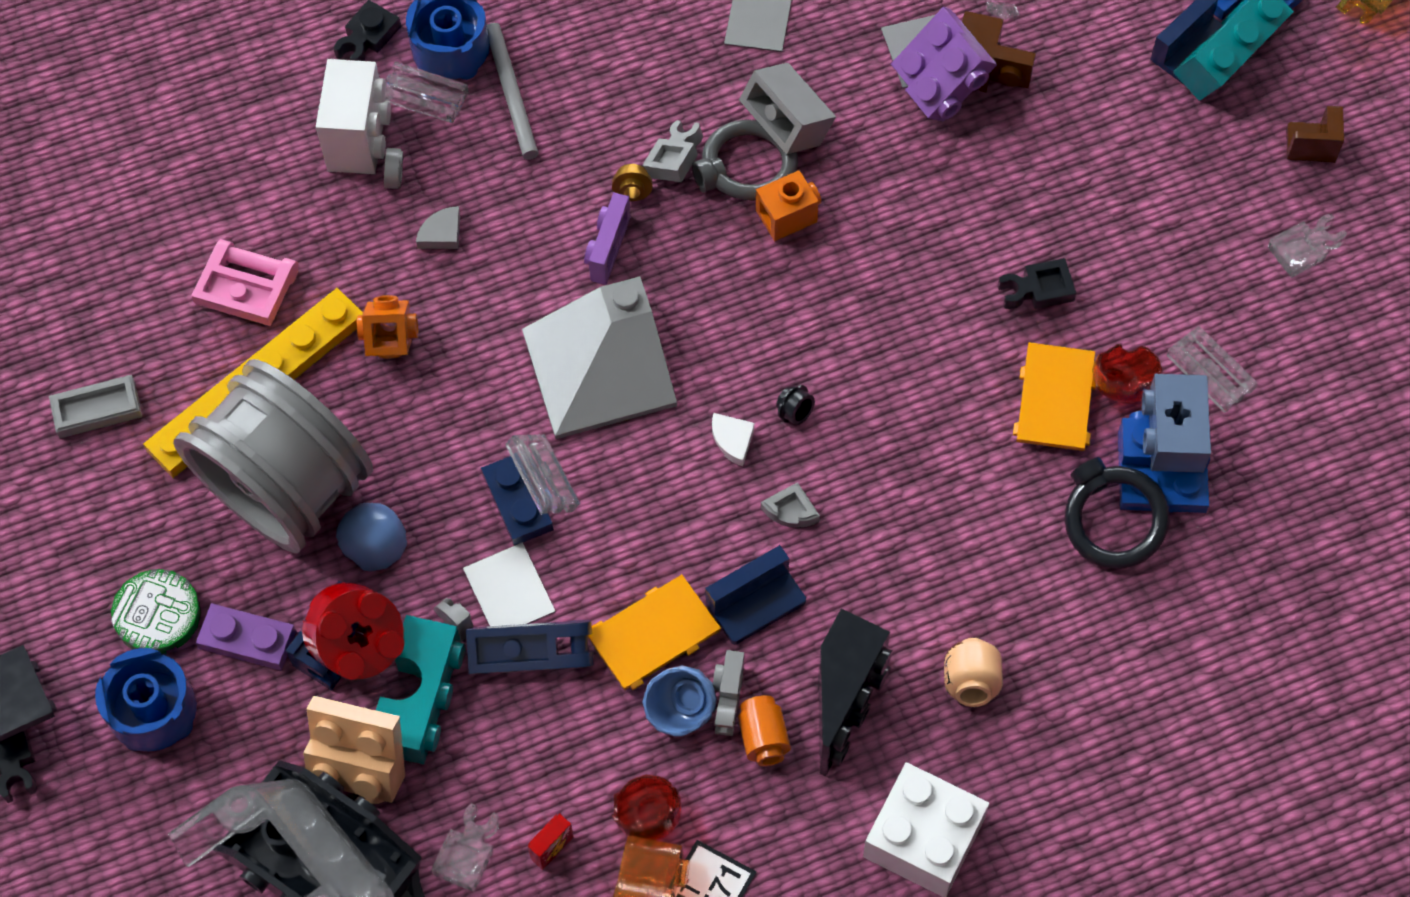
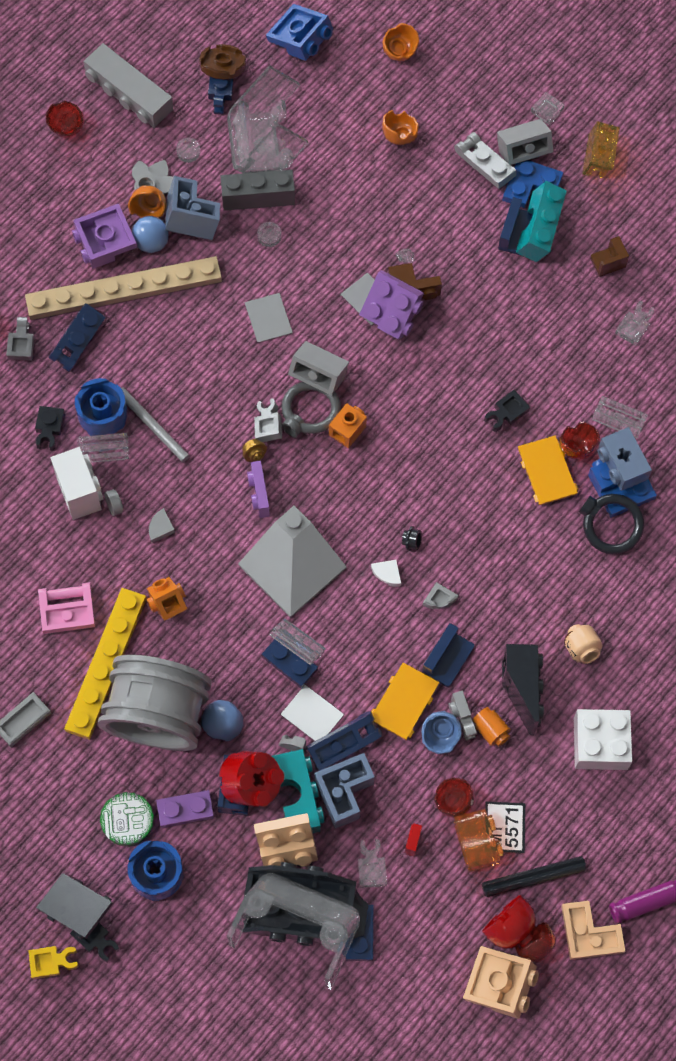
camera: 30 degrees left, 5 degrees up
none -> sand blue brick [315,753,375,829]

